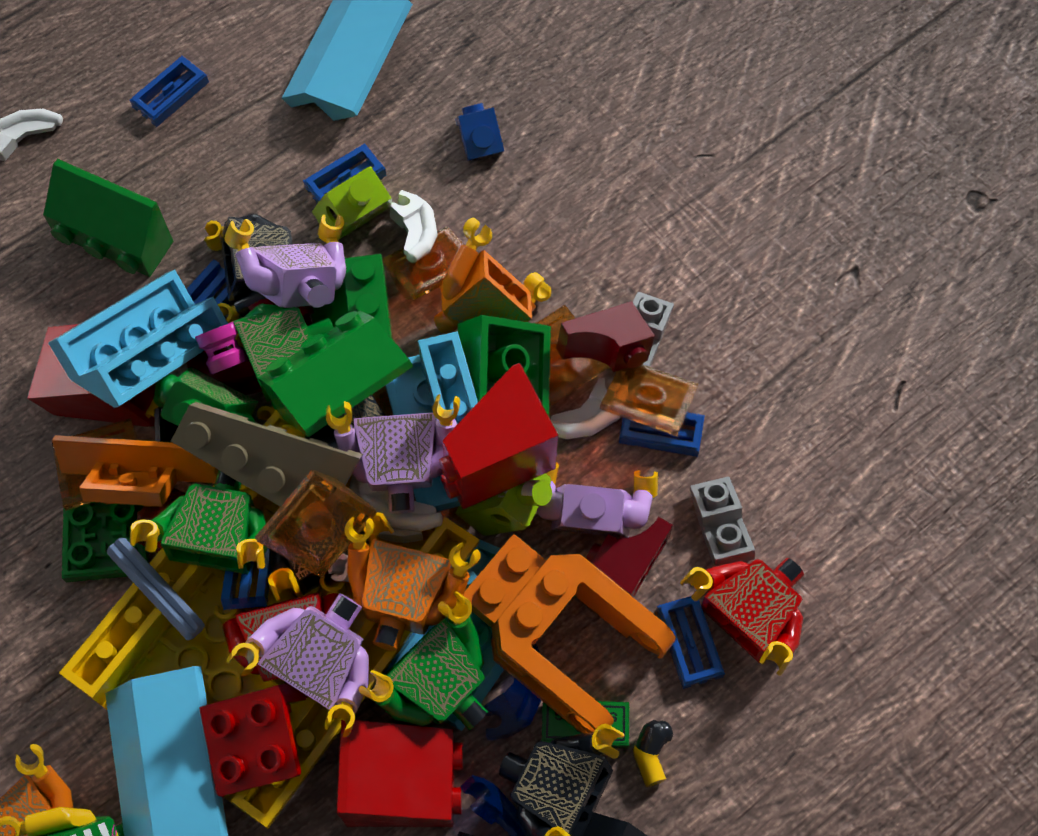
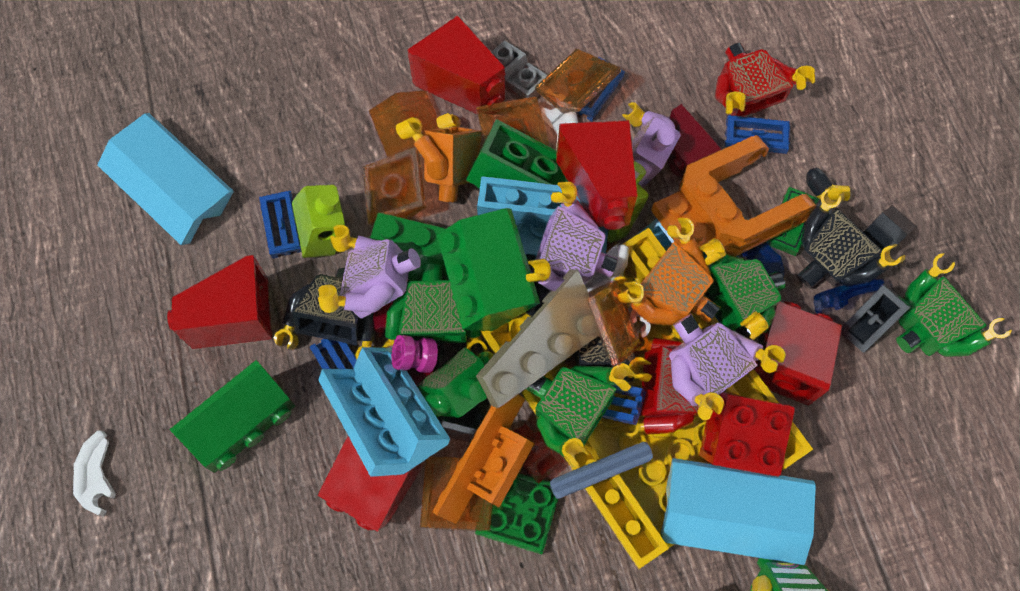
camera: 70 degrees left, 5 degrees up
blue tile [129,56,209,127] -> none
white piece [390,190,438,263] -> none
blue bracket [455,103,504,161] -> none
dark red arch [556,301,655,372] -> none
light grey slope [690,476,755,566] -> none
none -> red slope [167,255,272,349]
none -> clear orange slope [369,90,439,165]
none -> red slope [407,16,505,116]

